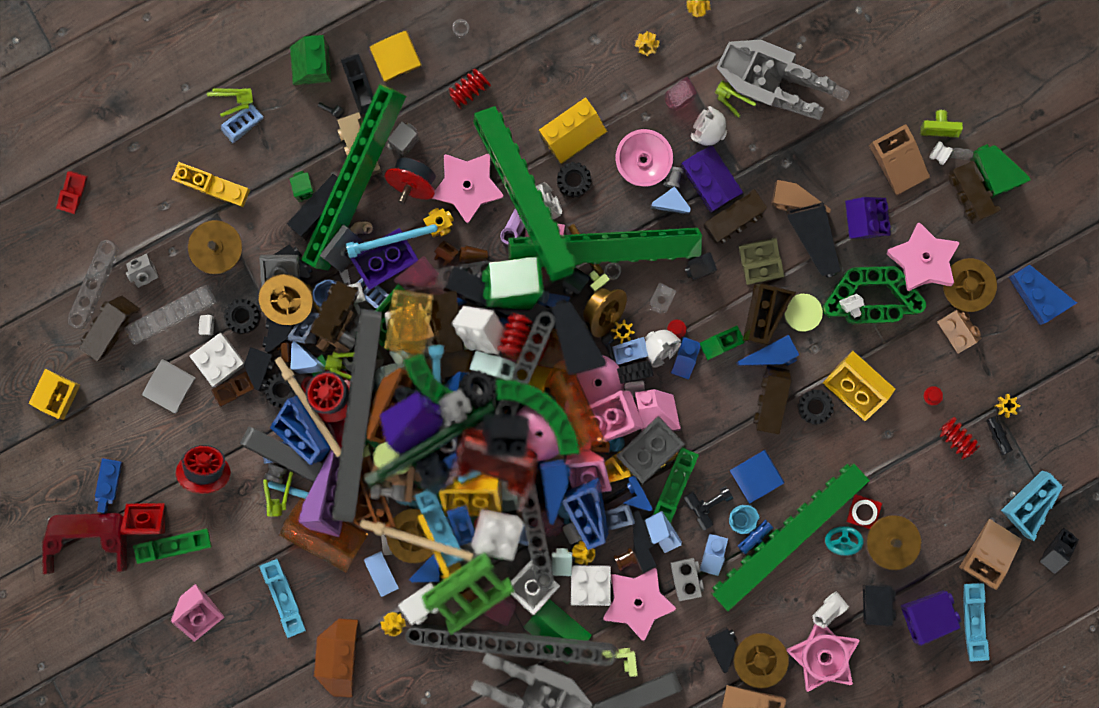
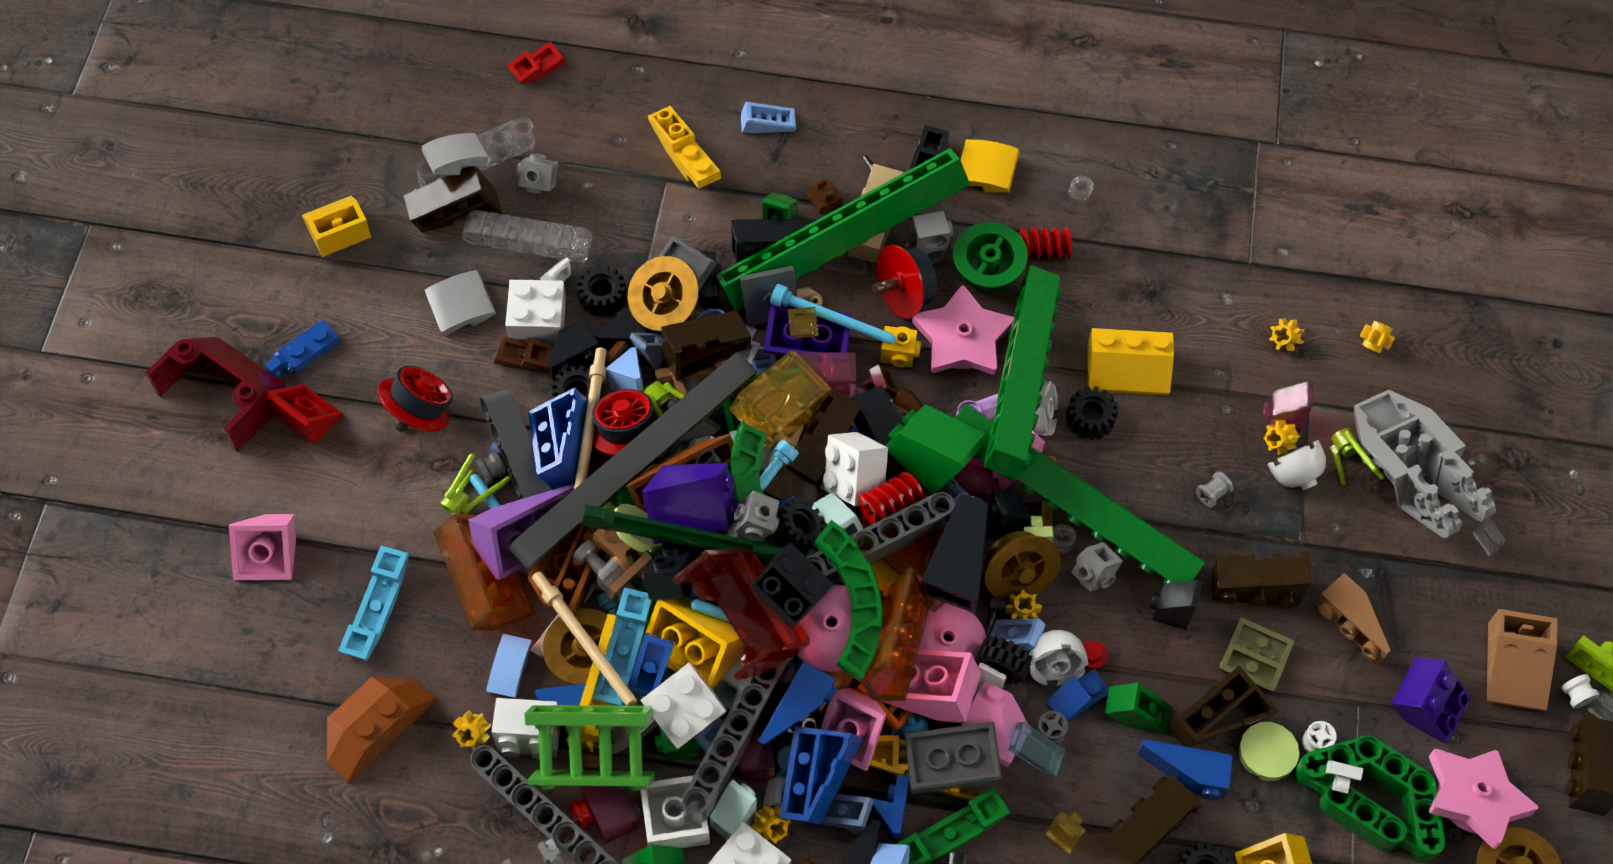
camera: 40 degrees right, 25 degrees down
green slope [133,528,212,564] -> none
pearl gold piece [188,220,242,274] -> none
lime plant [207,88,253,117] -> none
green slope [290,35,331,85] -> none
bright pink dish [615,129,673,187] -> none
clear brick [649,283,676,314] -> none
light blue slope [651,187,691,215] -> none
dark purple slope [680,145,743,213] -> none
black slope [786,202,841,277] -> none
none -> light grey slope [422,133,488,175]
none -> red plate [569,799,594,829]
none -> clear yellow plate [788,307,819,339]
none -> reddish brown tile [807,179,842,214]
none -> green piece [953,222,1028,293]
none -> clear light blue tile [1008,722,1065,777]
none -> flat silver wheel [1036,711,1068,747]
none -> clear yellow tile [1046,811,1086,854]
none -> light grey brick [1071,542,1123,592]
none -> yellow gear [1263,420,1300,455]
none -> white wheel [1302,721,1337,753]

